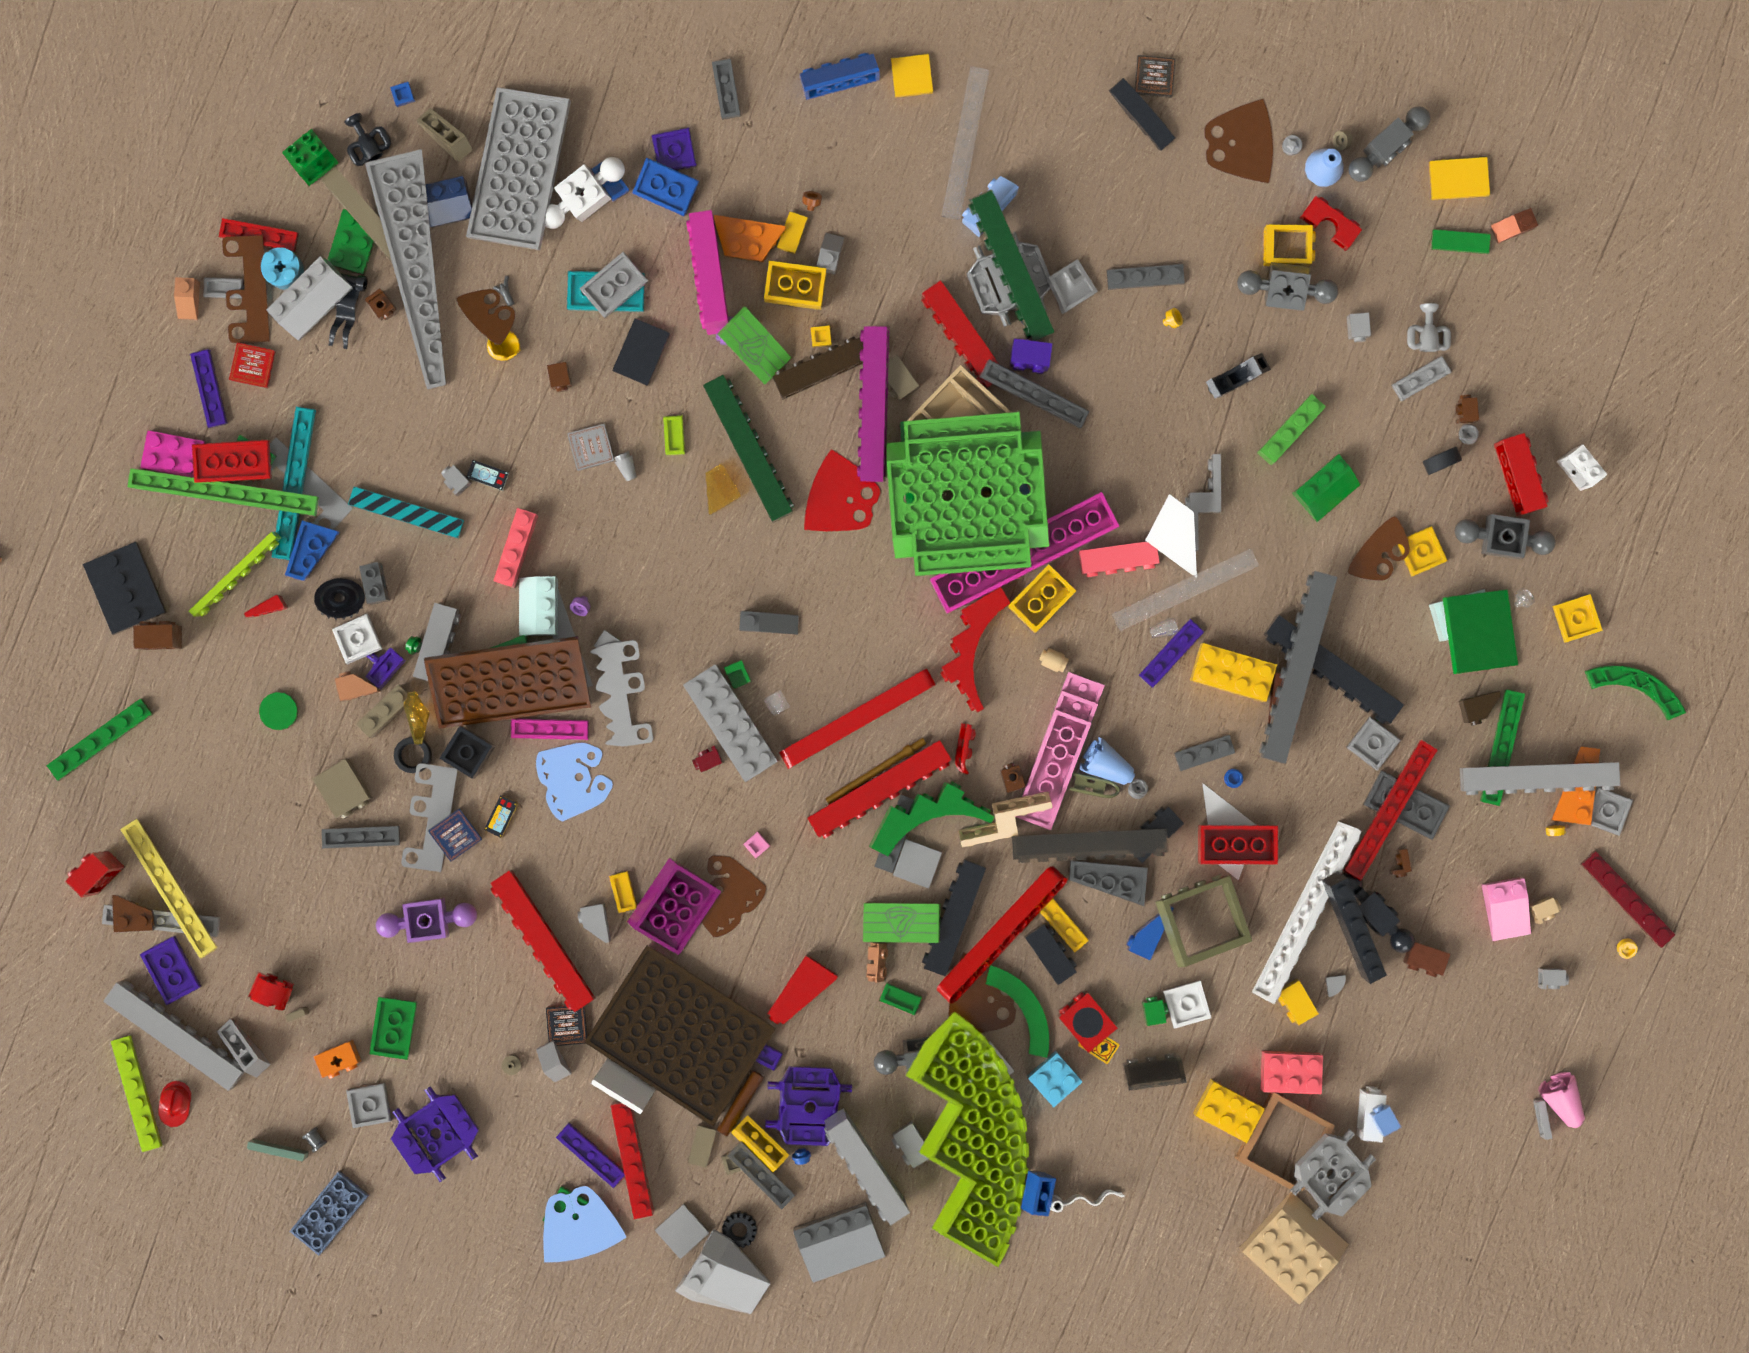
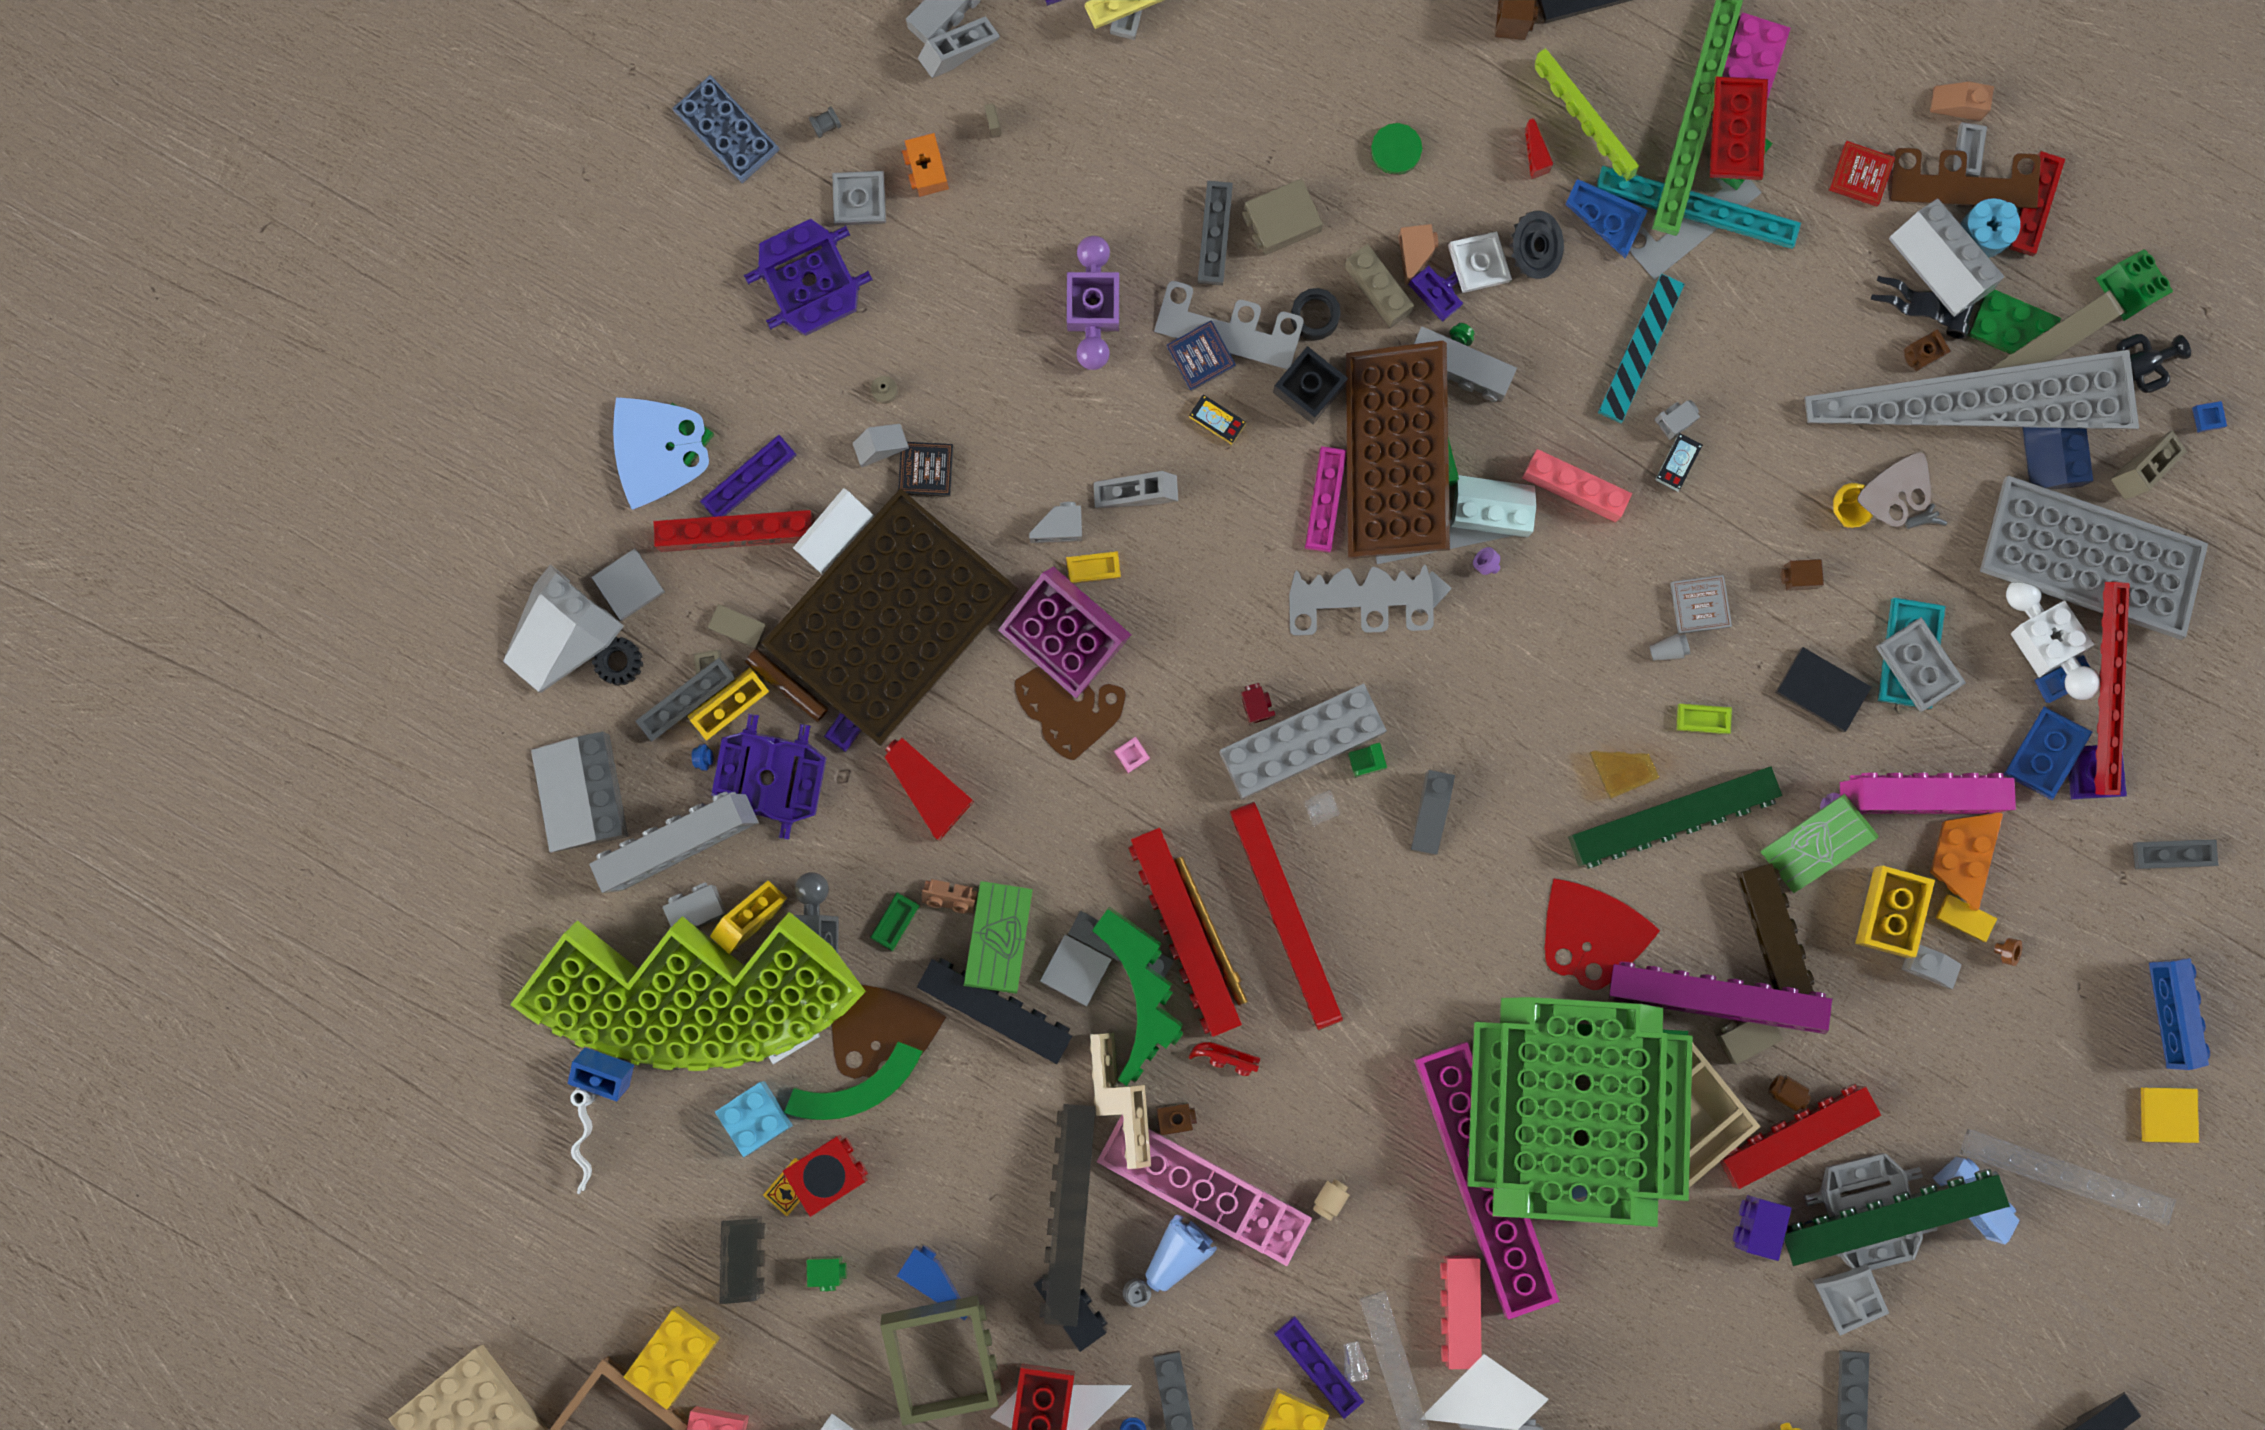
camera: 100 degrees right, 5 degrees down
dark purple tile [190,349,228,428] -> none
sand green tile [247,1139,309,1161] -> none
red brick [248,972,294,1011] -> none
dark grey brick [359,562,390,605] -> none
green plate [369,996,417,1060] -> none
clear yellow wing [404,692,430,744] -> none
red brick [490,870,596,1012] -> none
light blue piece [536,743,613,821] -> none
yellow plate [810,325,832,347] -> none
red beam [937,866,1067,1004] -> none
red arch [940,587,1010,713] -> none
dark grey tile [980,360,1089,428] -> none
yellow brick [1007,564,1076,633] -> none
black brick [1024,924,1077,985] -> none
yellow tile [1040,898,1089,953] -> none
olive piece [1069,772,1120,798] -> none
dark grey wing [1069,861,1148,906] -> none
white plate [1163,980,1211,1029] -> none
none -> yellow brick [710,881,787,954]
none -> light grey slope [1094,471,1178,508]
none -> reddish brown brick [1768,1074,1811,1111]
none -> red plate [2094,582,2130,795]

